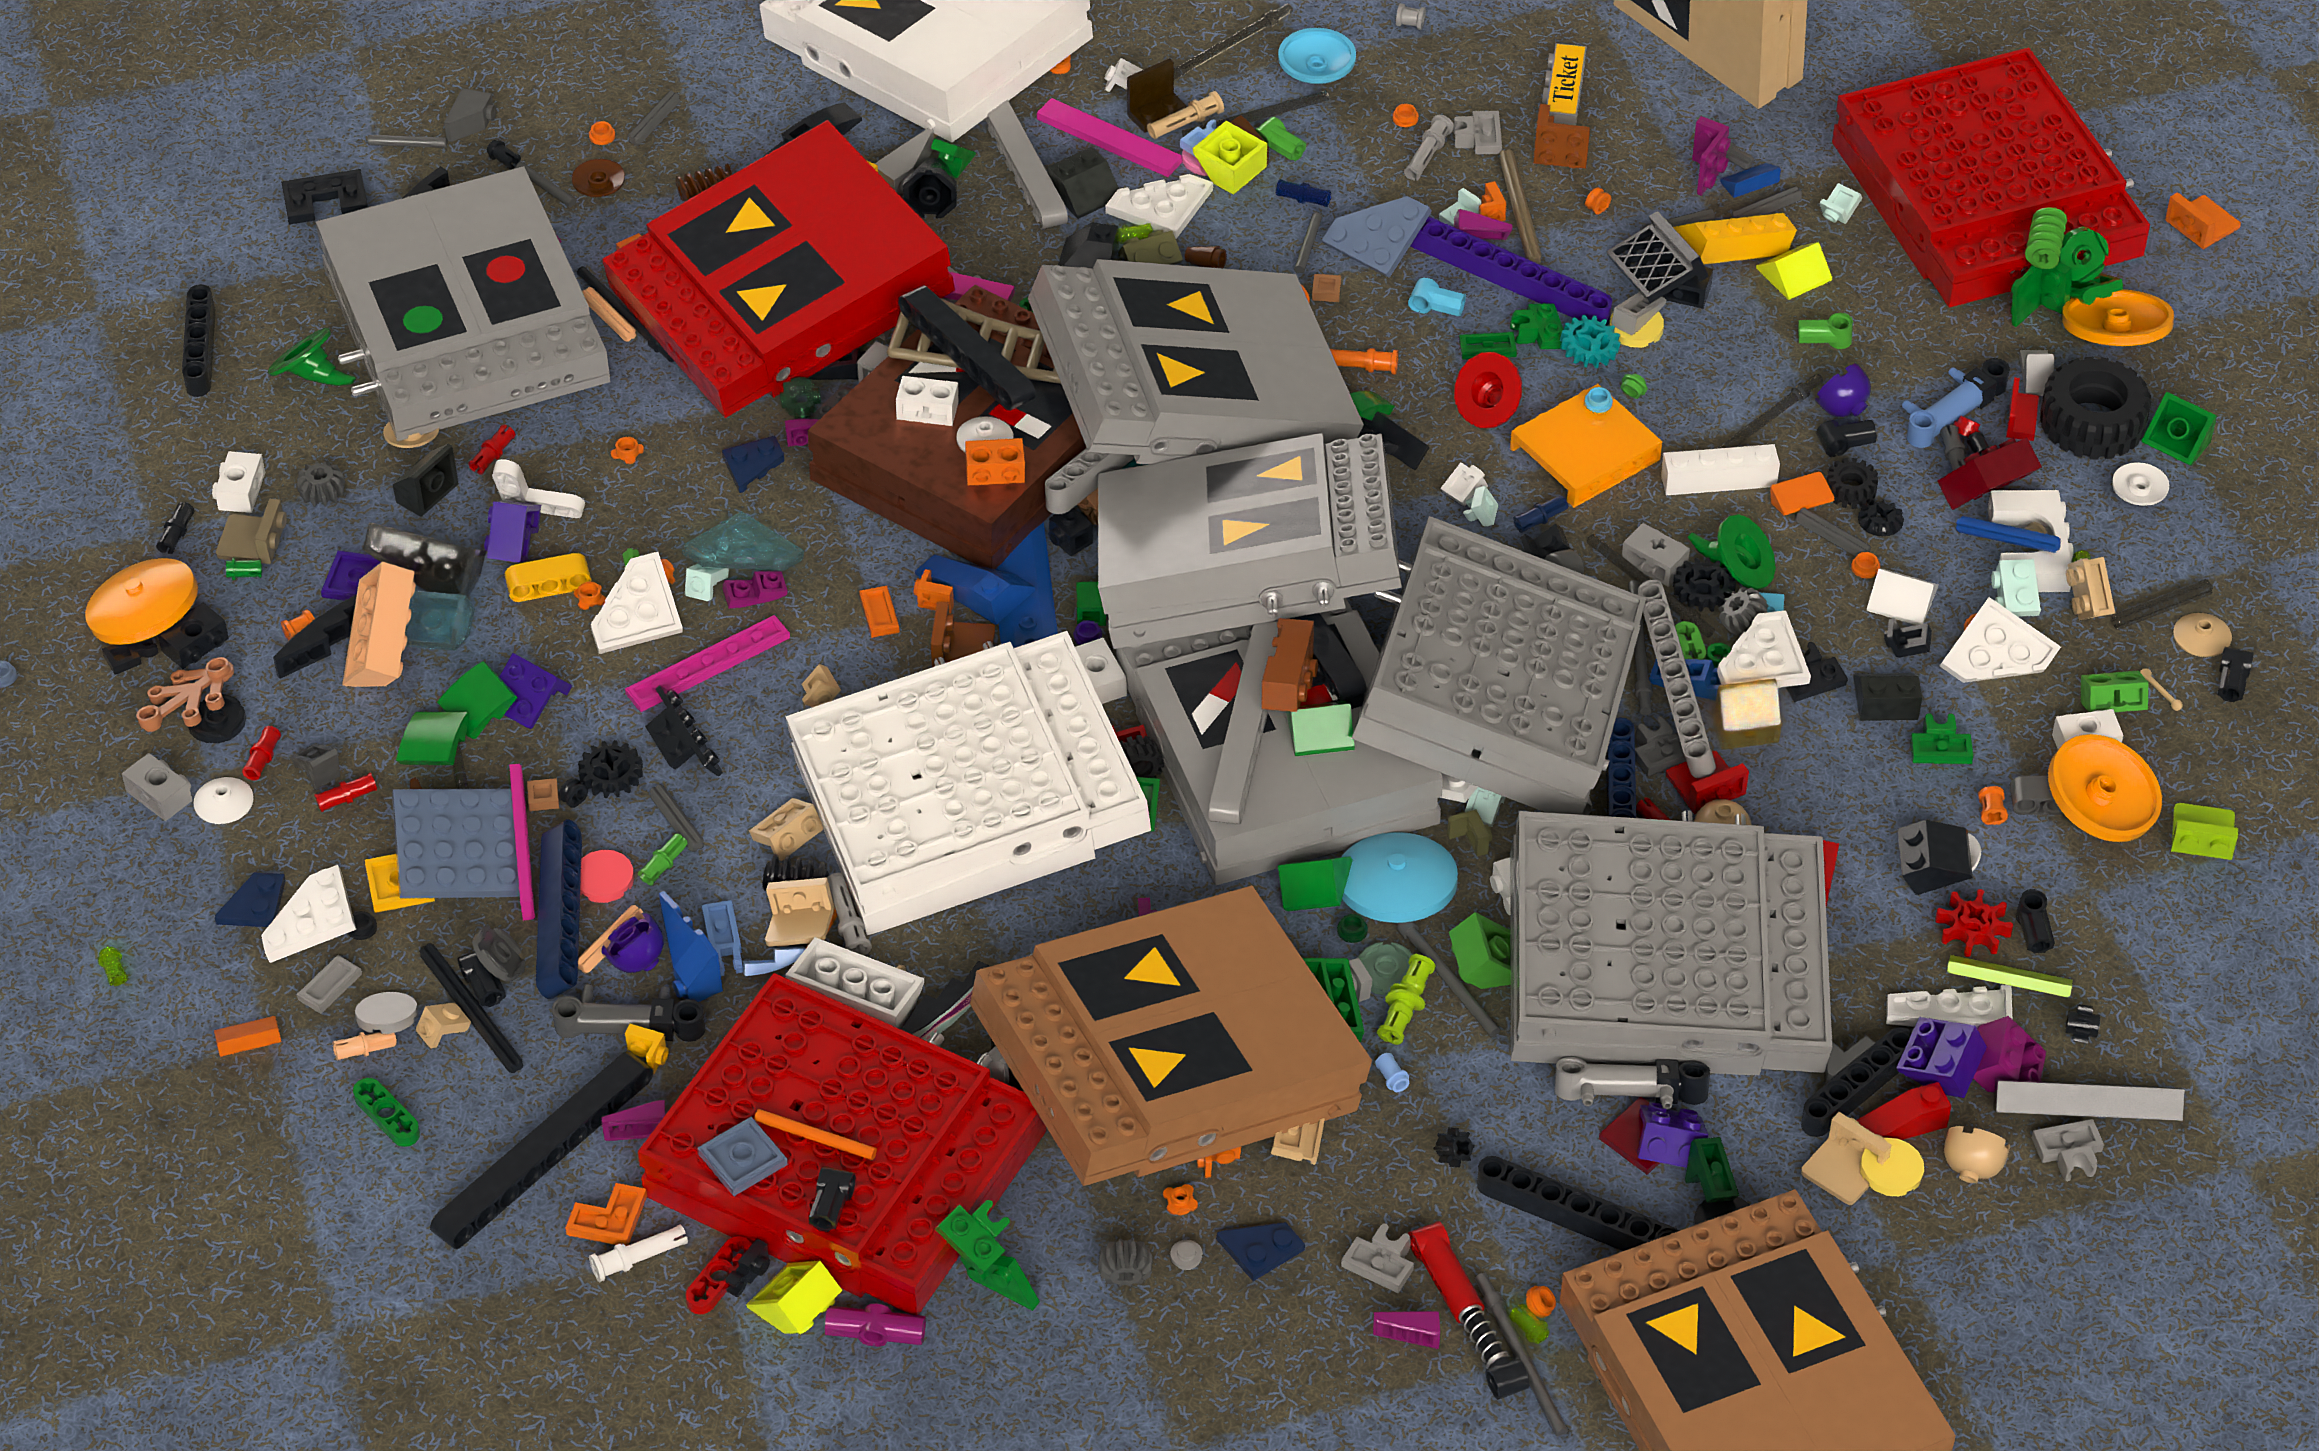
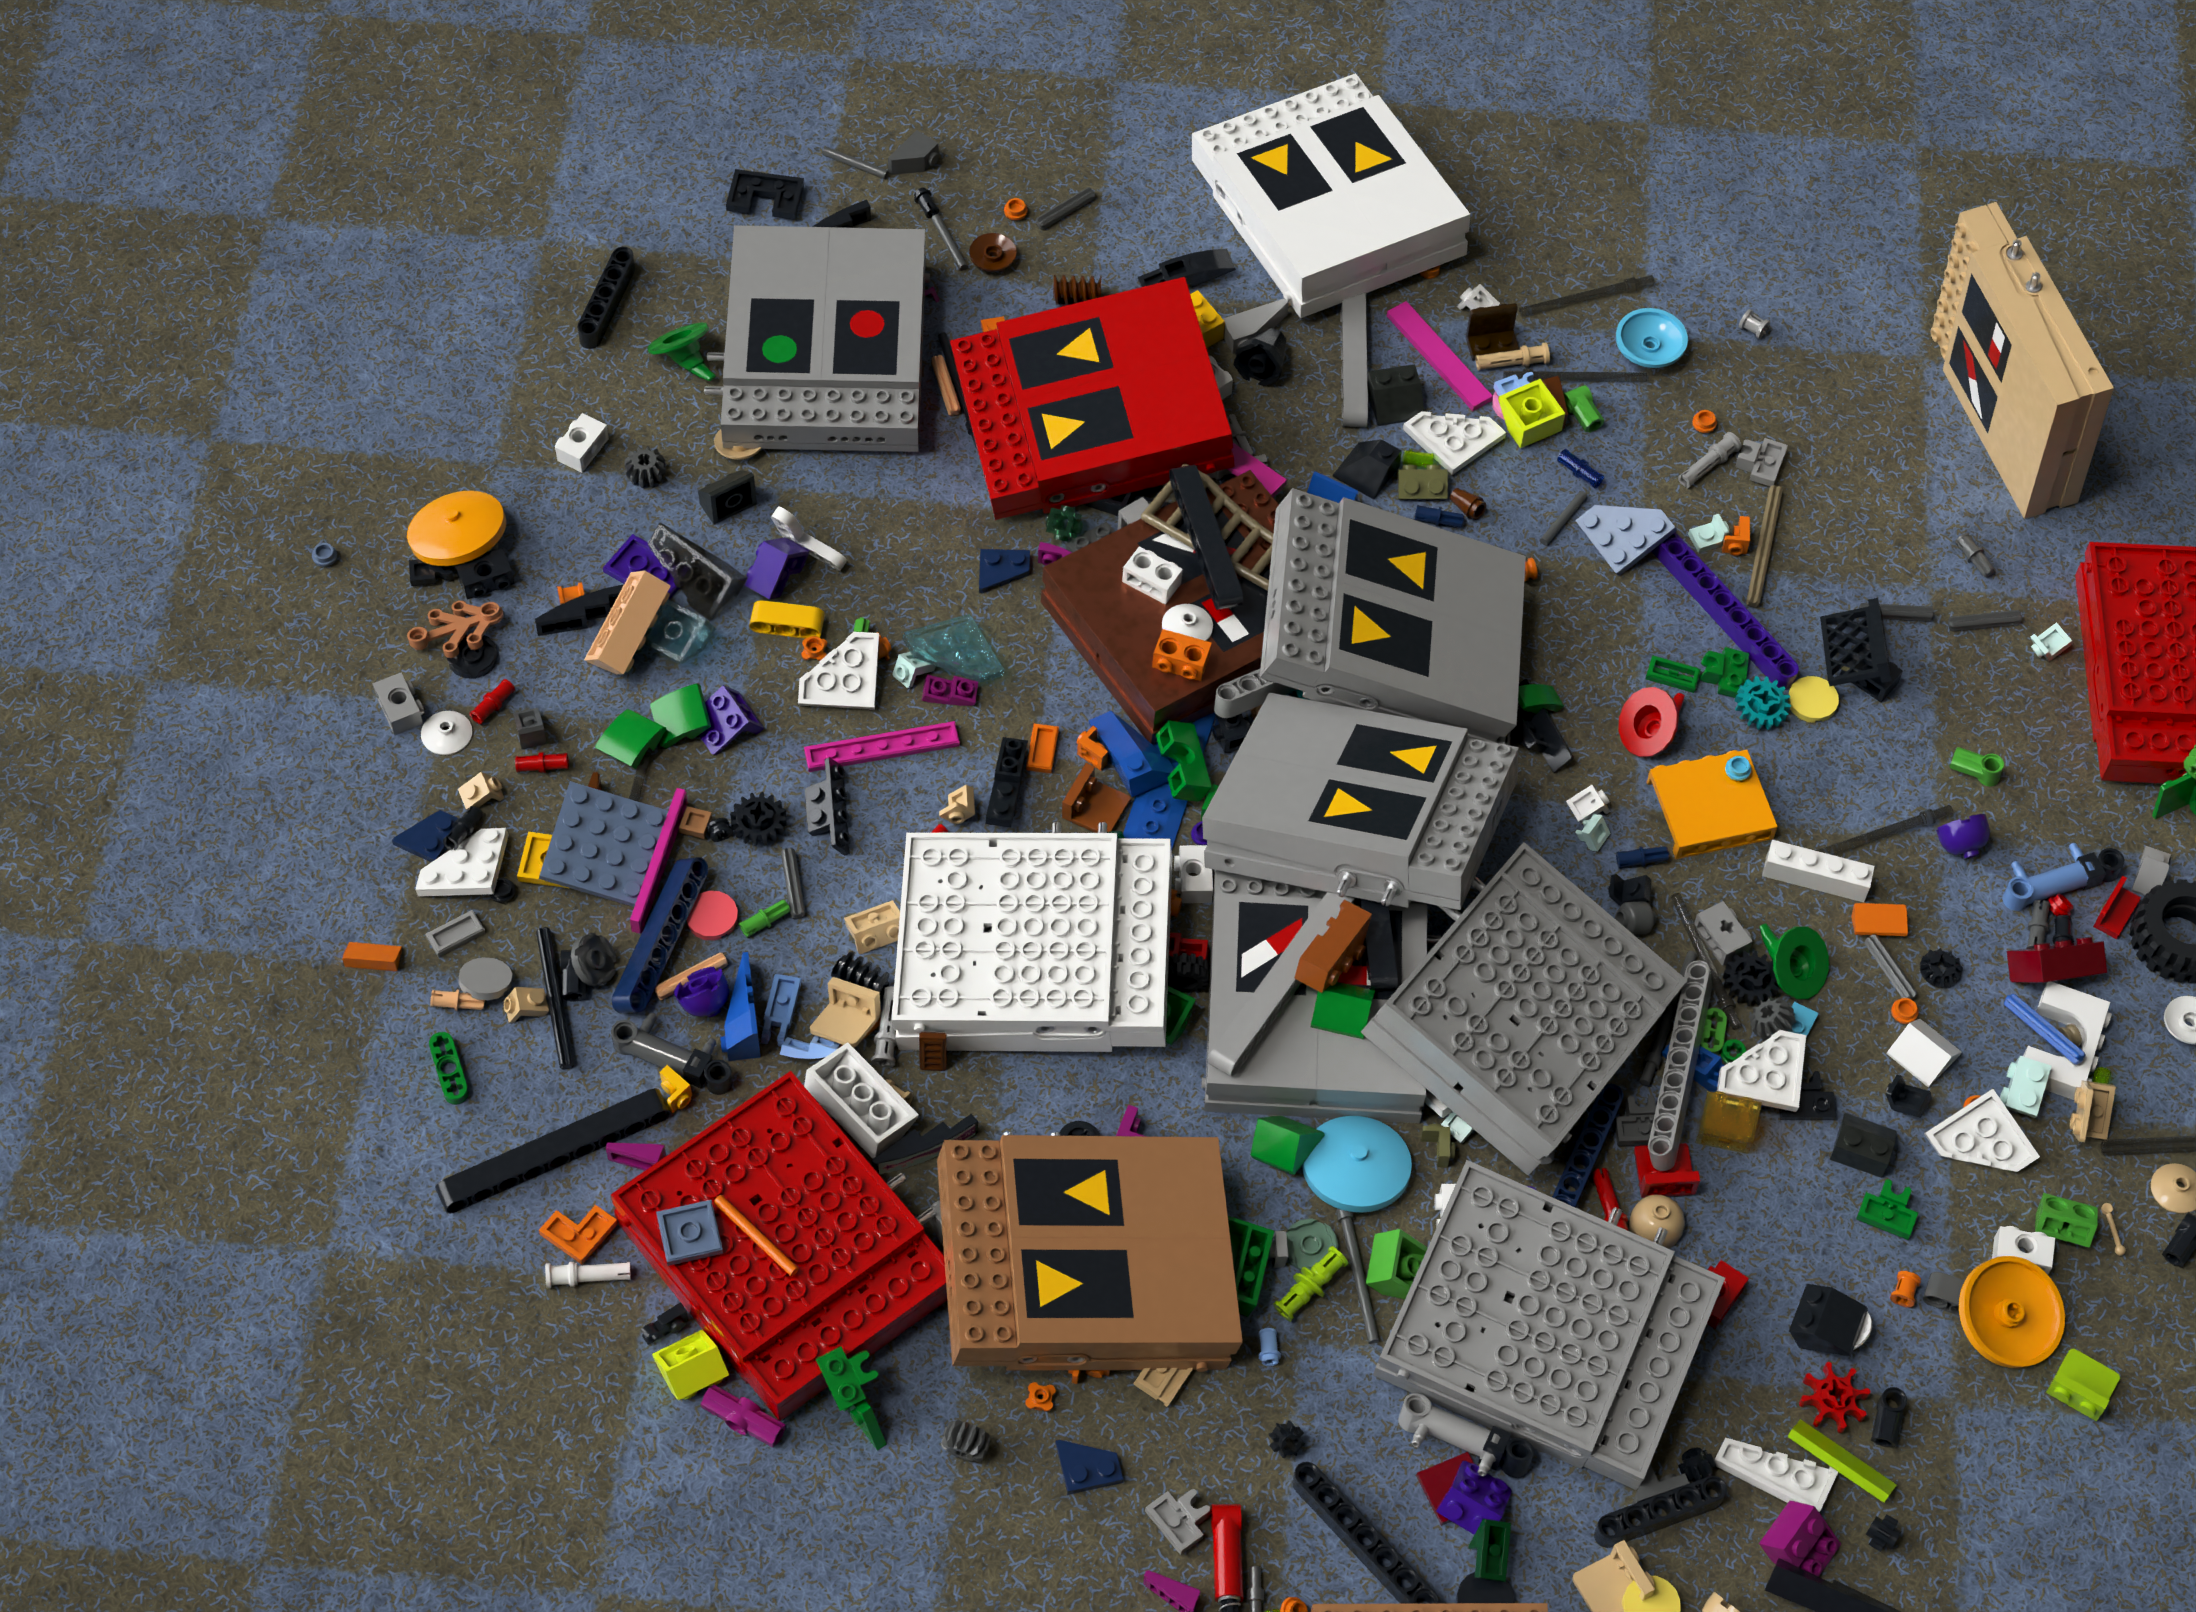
camera: 20 degrees right, 10 degrees up
clear neon green pin [98,947,128,987] -> none
black pin [156,502,195,554] -> none
dark tan bracket [216,499,287,564] -> none
green pin [226,558,262,580] -> none
red pin [468,424,516,475] -> none
orange plate [611,437,644,464] -> none
red beam [686,1236,752,1314] -> none
black piece [809,1166,856,1232] -> none
green slope [931,138,976,178] -> none
light grey plate [1170,1240,1203,1270] -> none
medium nougat plate [1312,274,1341,302] -> none
orange pin [1330,348,1398,375] -> none
dark green plate [1337,914,1368,943] -> none
medium azure piece [1408,278,1466,316] -> none
magenta slope [1454,209,1512,240] -> none
dark orange bracket [1533,104,1590,169] -> none
brick [1542,43,1587,125] -> none
orange bush [1585,187,1611,215] -> none
light grey slope [1611,291,1666,335] -> none
bright green plate [1621,374,1648,399] -> none
yellow slope [1673,213,1797,264] -> none
magenta bracket [1692,116,1731,196] -> none
blue slope [1720,163,1781,198] -> none
neon yellow slope [1756,242,1832,300] -> none
black piece [1816,420,1877,457] -> none
black tyre [1826,458,1878,509] -> none
red slope [1856,1082,1952,1140] -> none
dark purple slope [1896,1017,1987,1098] -> none
none -> black pin [443,806,483,850]
none -> tan bracket [458,772,504,810]
none -> reddish brown slope [919,1032,947,1071]
none -> black slope [985,737,1028,828]
none -> green arch [1156,720,1212,802]
none -> black gear [1678,1447,1716,1482]

